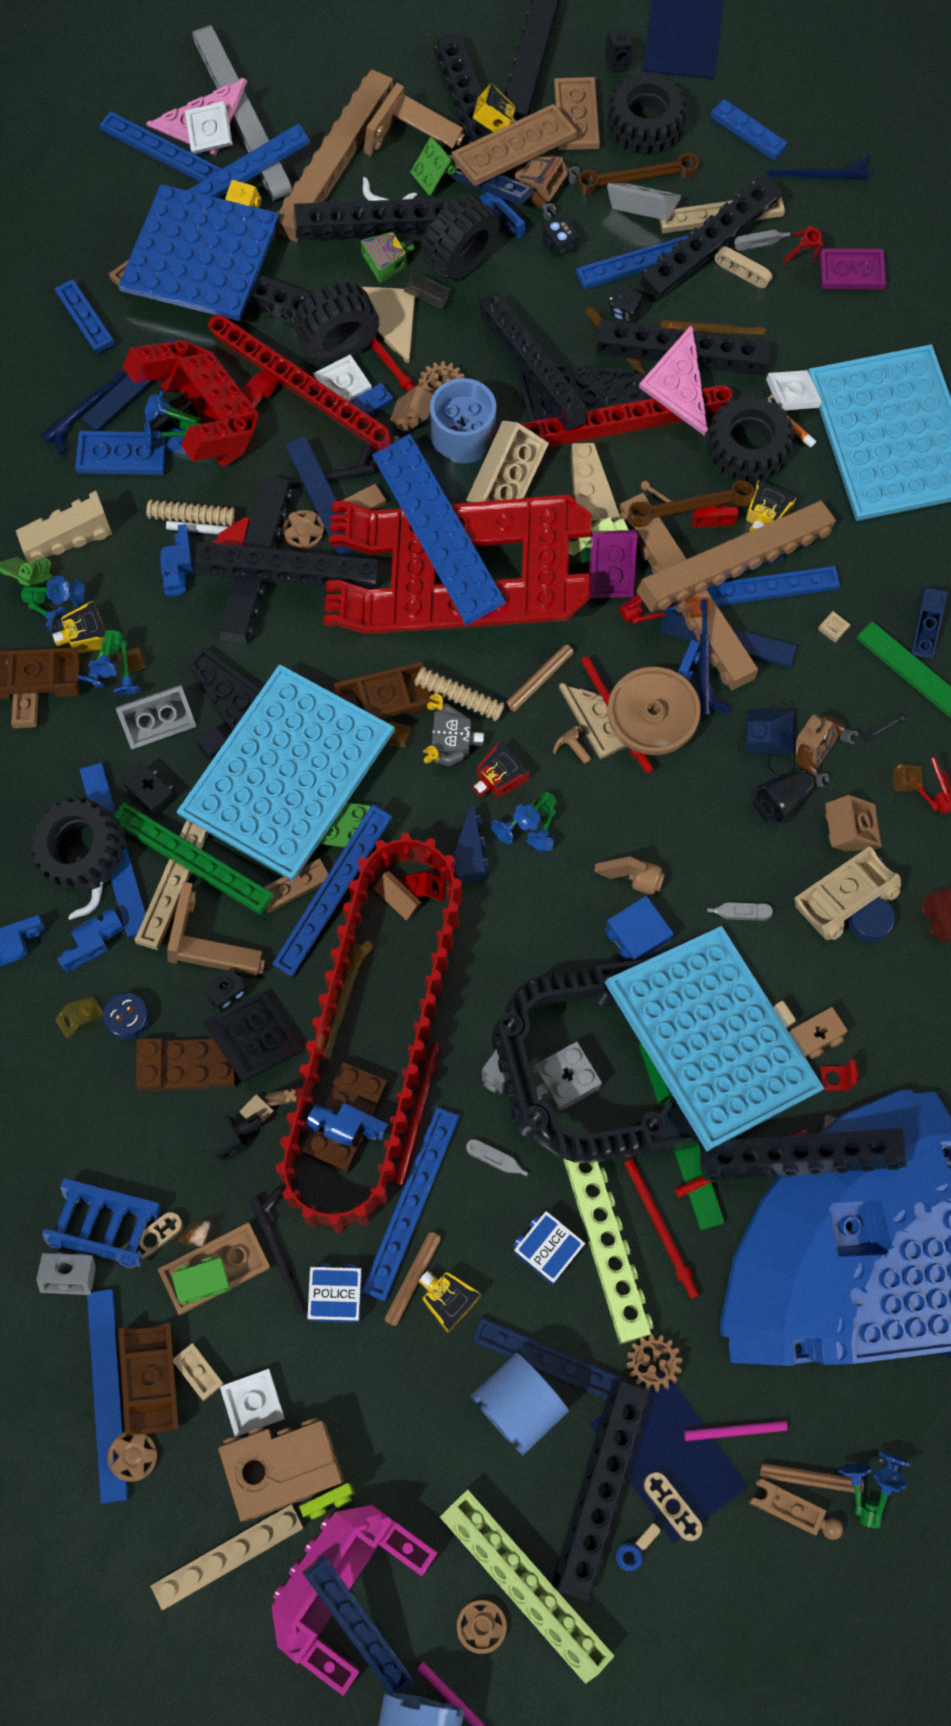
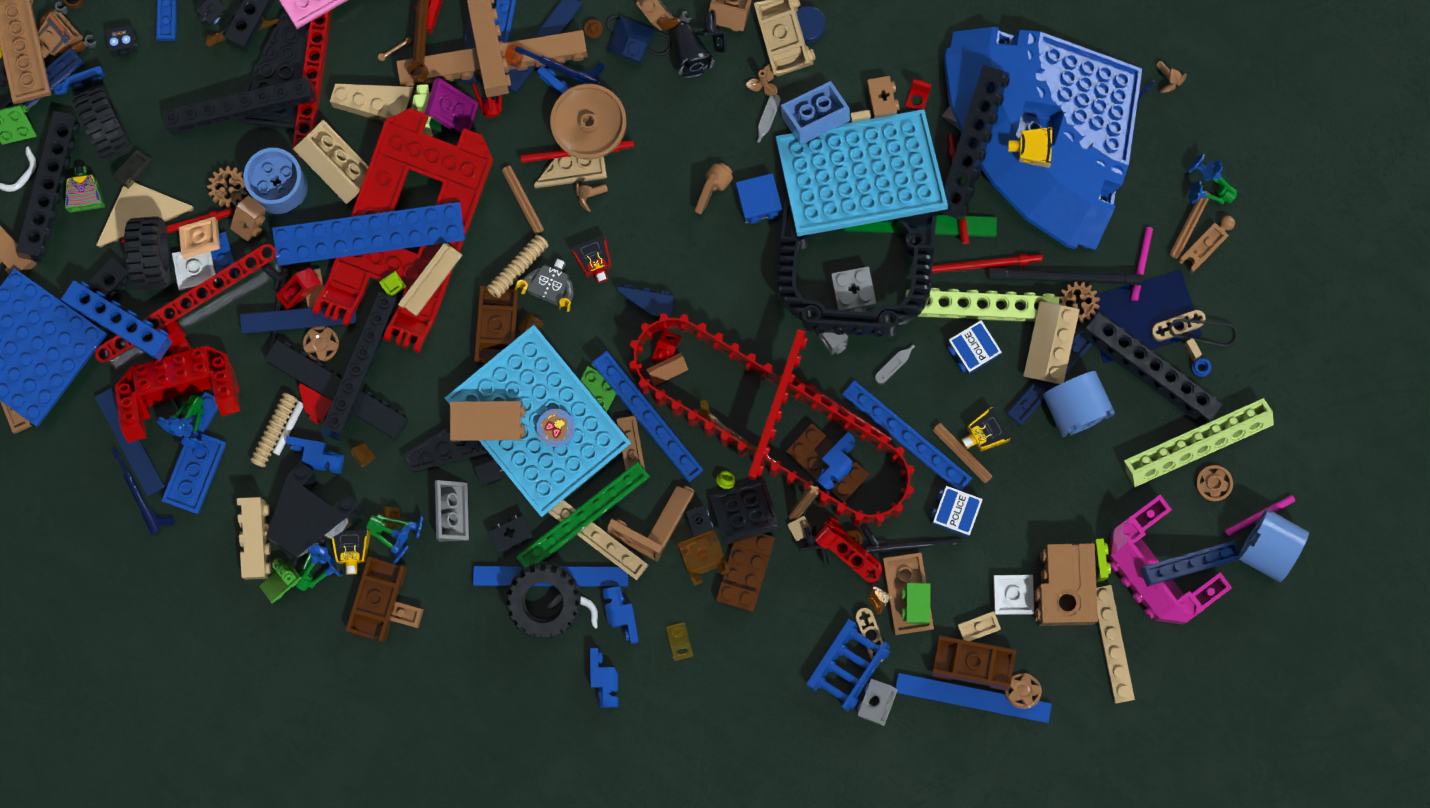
camera: 70 degrees left, 10 degrees up
blue plate [55,279,115,354] -> none
dark blue head [103,993,150,1040] -> none
blue plant [491,792,557,851] -> none
none -> blue brick [61,280,172,361]
none -> light nougat plate [179,217,220,259]
none -> black wedge [266,462,362,559]
none -> red slope [276,268,321,310]
none -> clear orange slope [351,443,376,469]
none -> lime tile [379,271,406,296]
none -> tan fence [398,243,463,316]
none -> medium nougat panel [450,401,526,442]
none -> tile [537,409,575,447]
none -> reddish brown tile [584,19,603,39]
none -> clear orange panel [678,530,730,586]
none -> black bracket [696,12,727,53]
none -> lime plate [716,471,735,489]
none -> medium nougat plant [746,64,778,96]
none -> red plate [748,329,808,481]
none -> medium blue brick [781,81,850,145]
none -> red piece [814,517,882,582]
none -> reddish brown tile [845,528,863,547]
none -> black piece [989,268,1143,286]
none -> yellow torso [1008,128,1052,168]
none -> tan slope [1023,301,1080,384]
none -> black piece [1169,319,1238,347]

